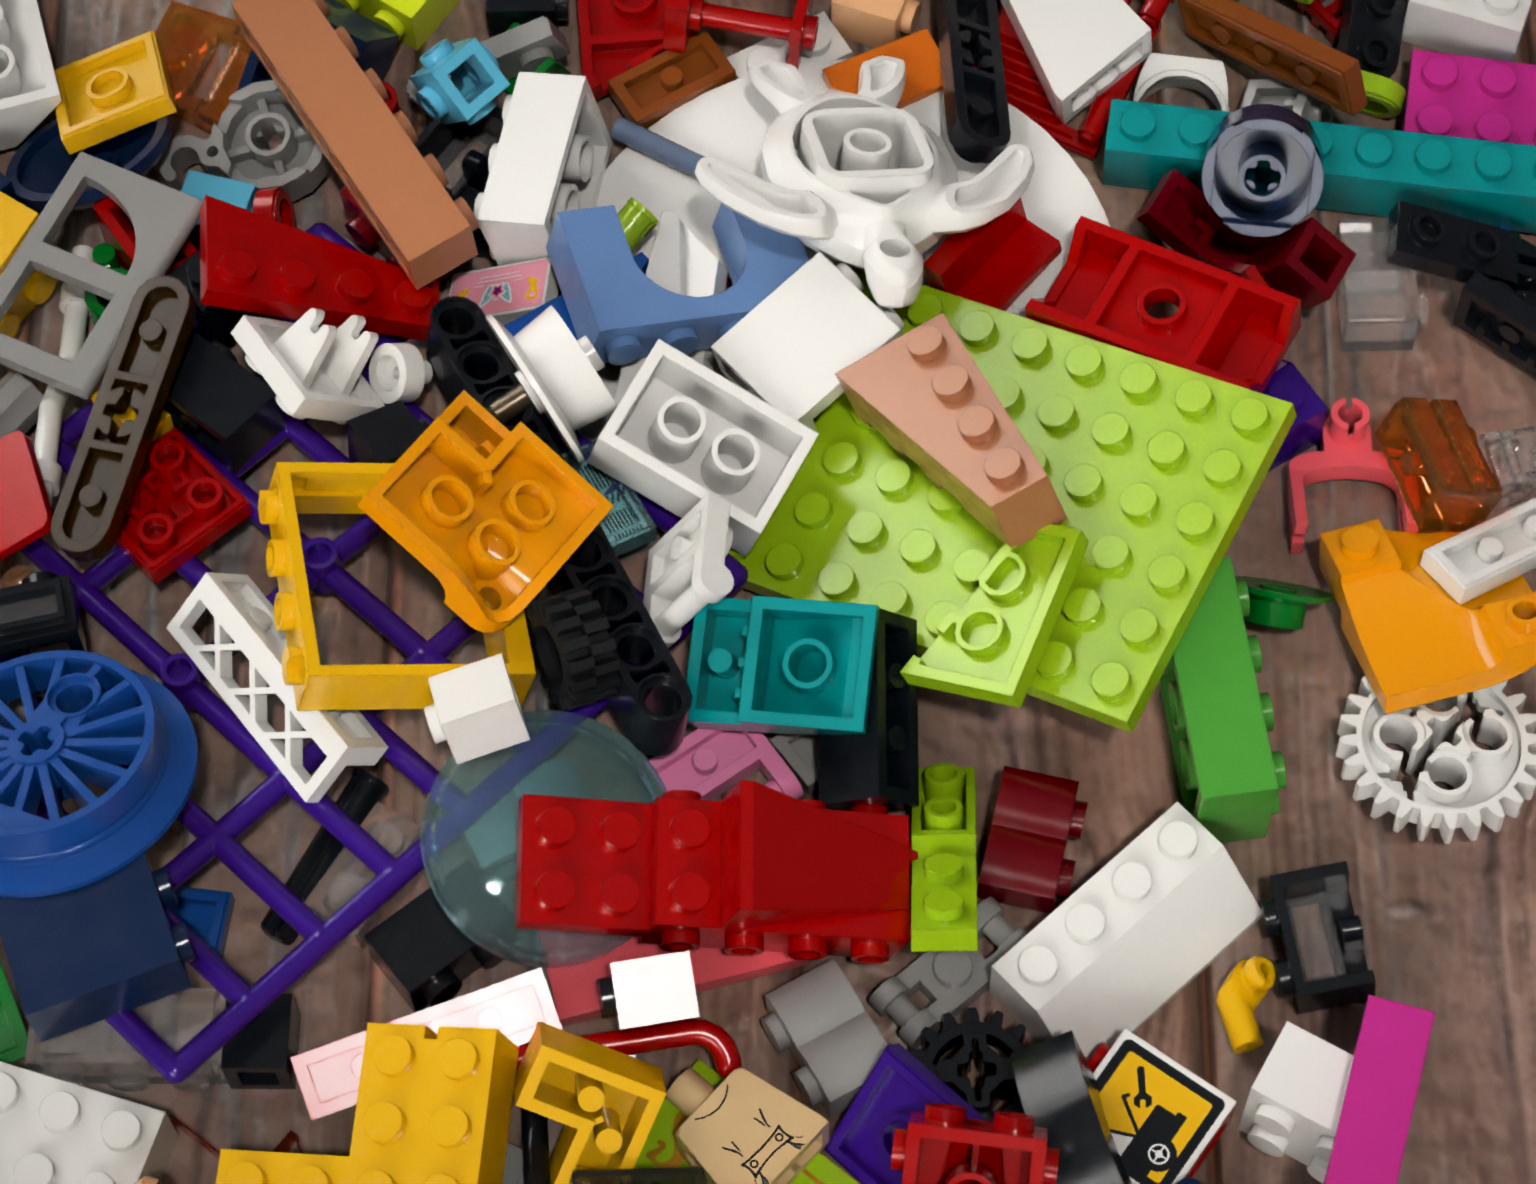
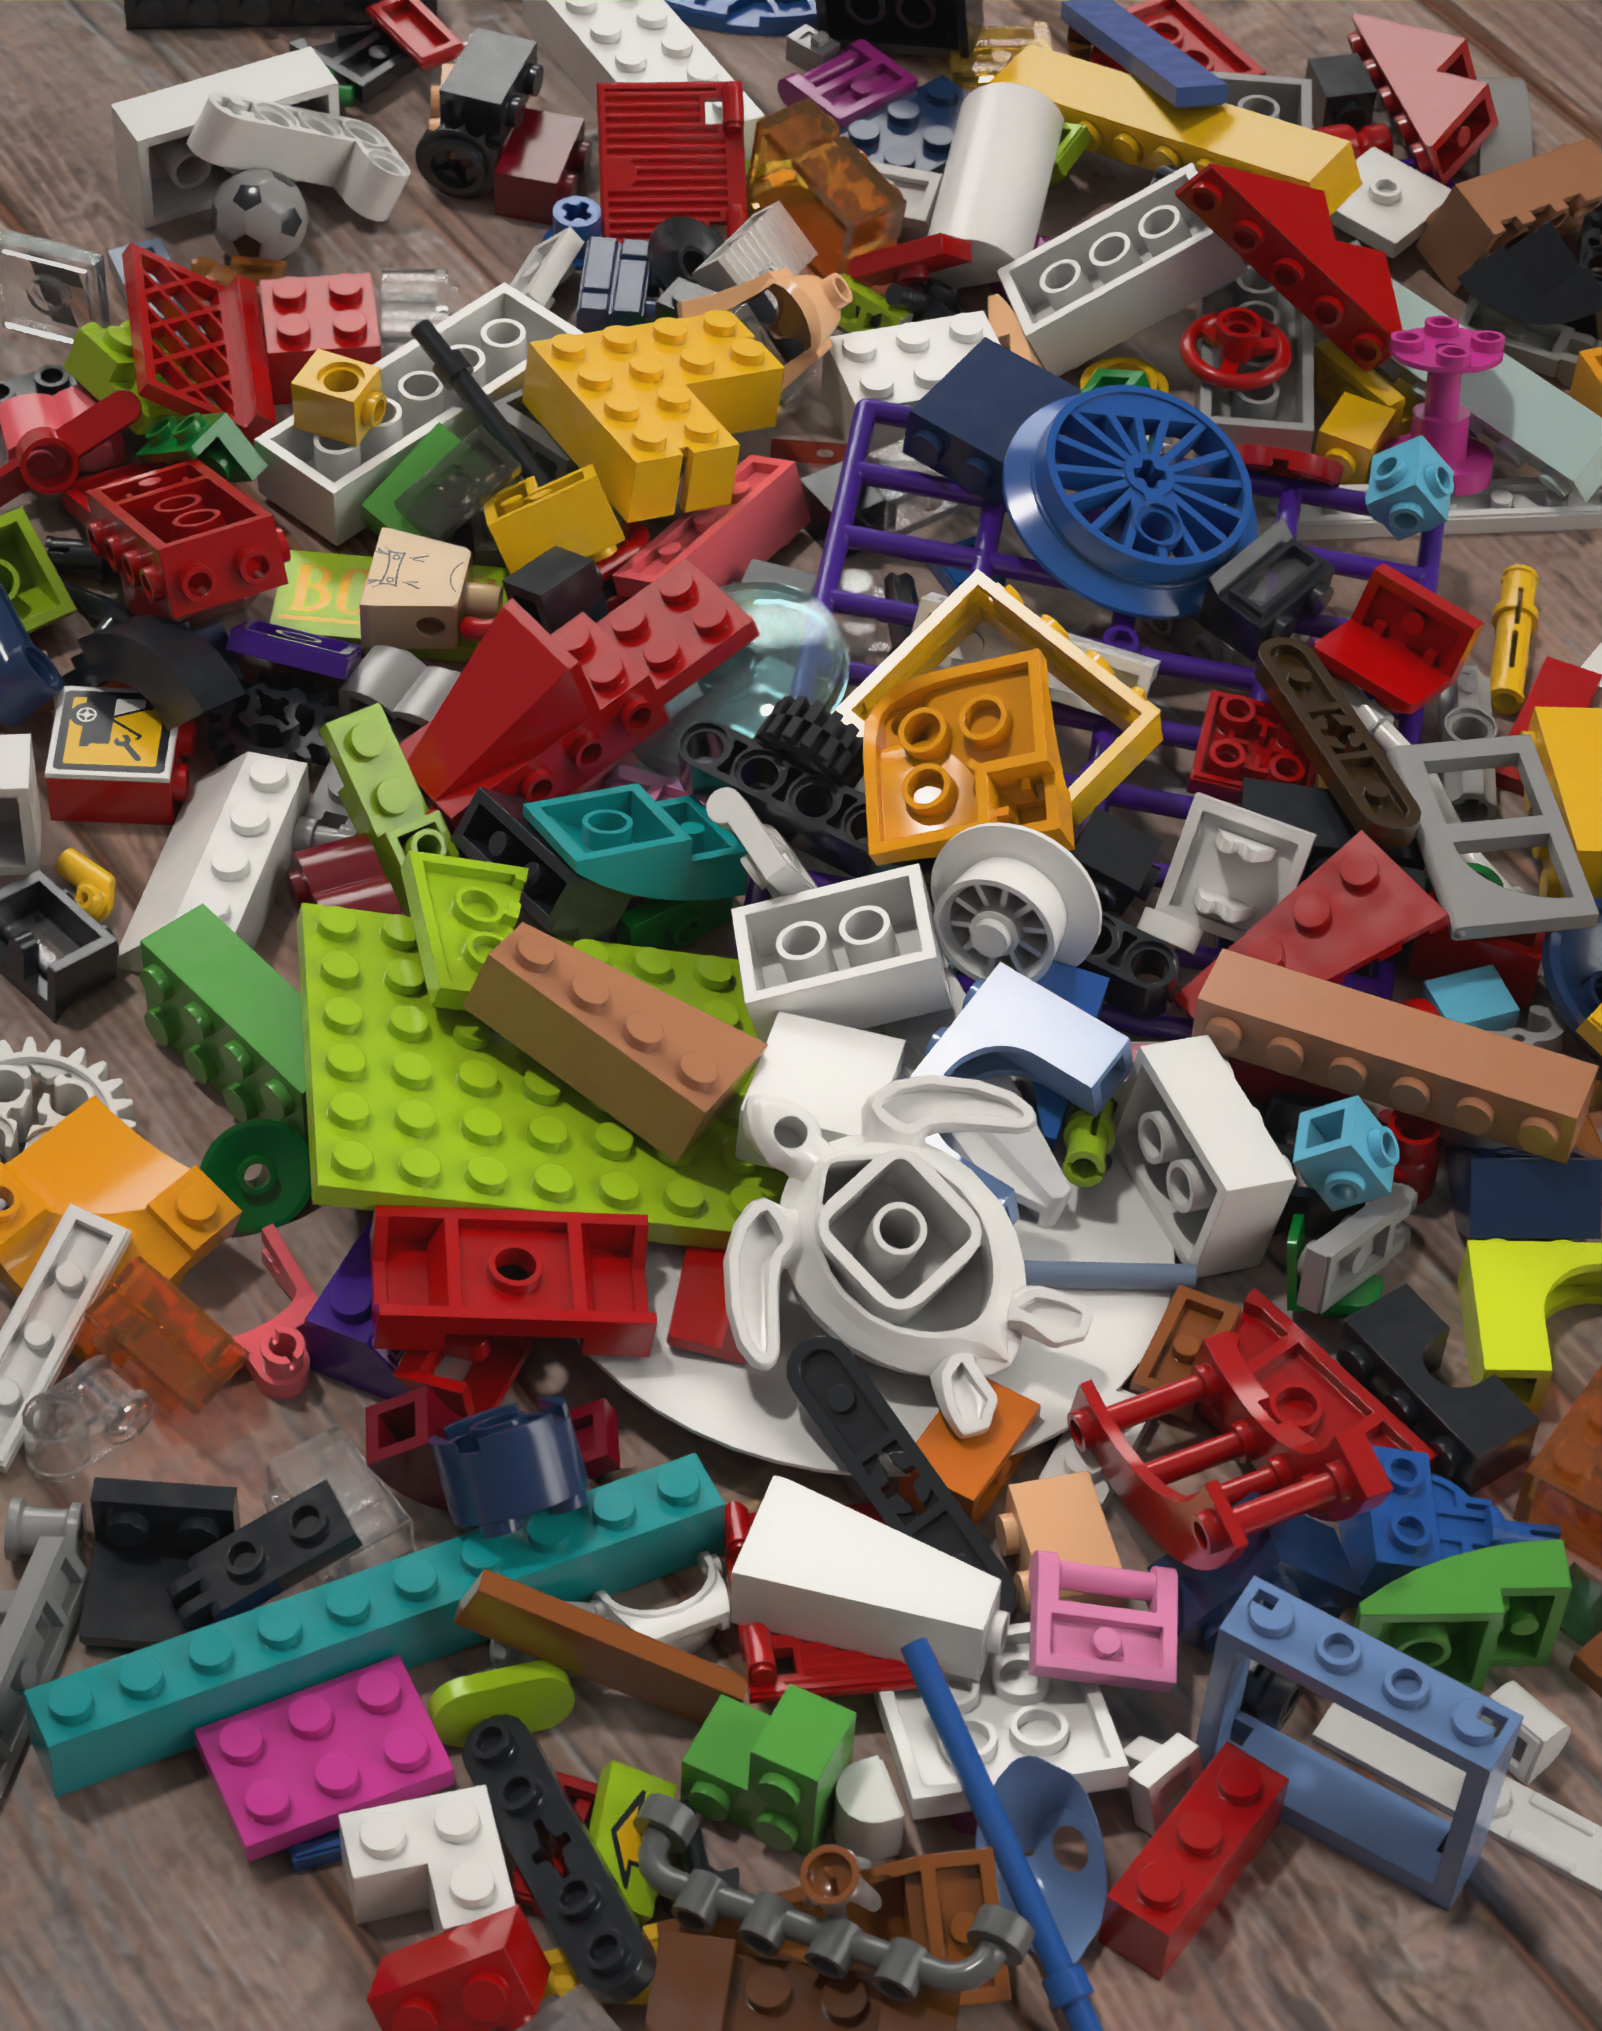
camera: 140 degrees right, 15 degrees down
white brick [424,653,531,764] -> none

